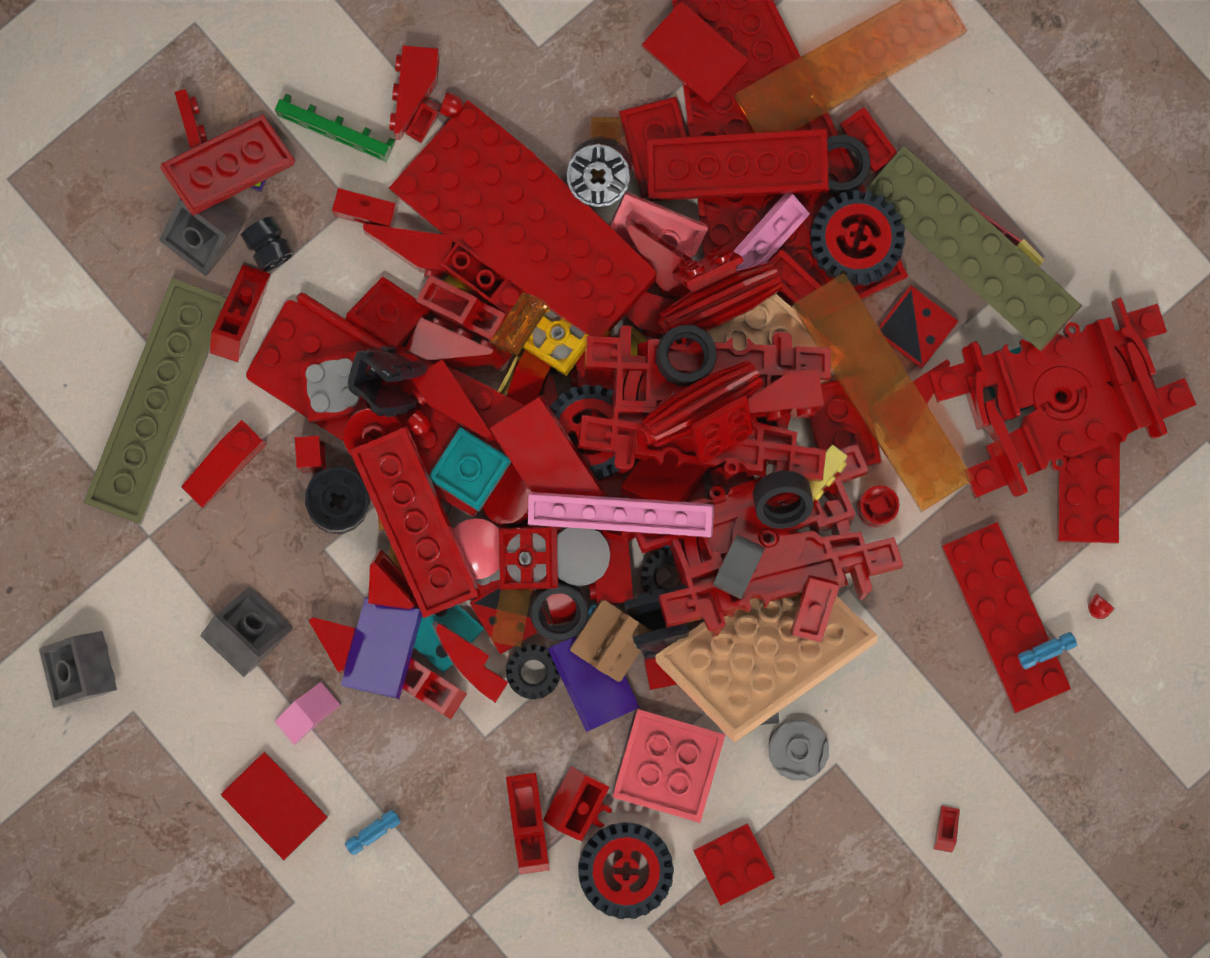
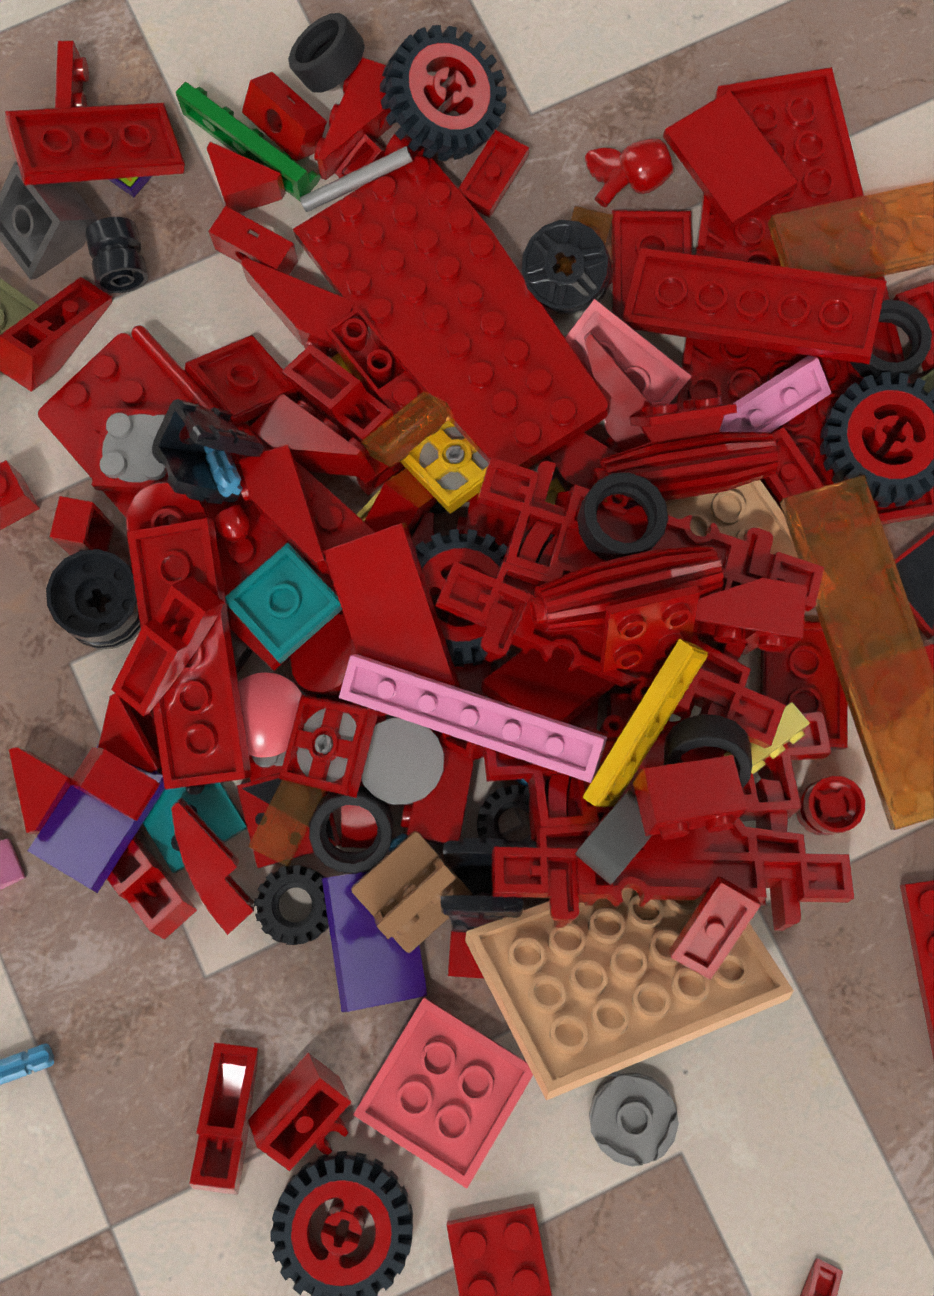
camera: 20 degrees right, 5 degrees down
none -> red slope [69,747,160,822]
none -> red slope [111,576,225,716]
none -> dark azure axle [204,446,243,497]
none -> red slope [206,142,286,213]
none -> red piece [242,72,327,162]
none -> black tyre [288,13,365,93]
none -> light grey bar [300,146,413,212]
none -> wheel [380,25,507,161]
none -> red plate [458,129,529,218]
none -> yellow tile [583,639,708,807]
none -> red piece [585,138,674,208]
none -> red brick [633,755,748,840]

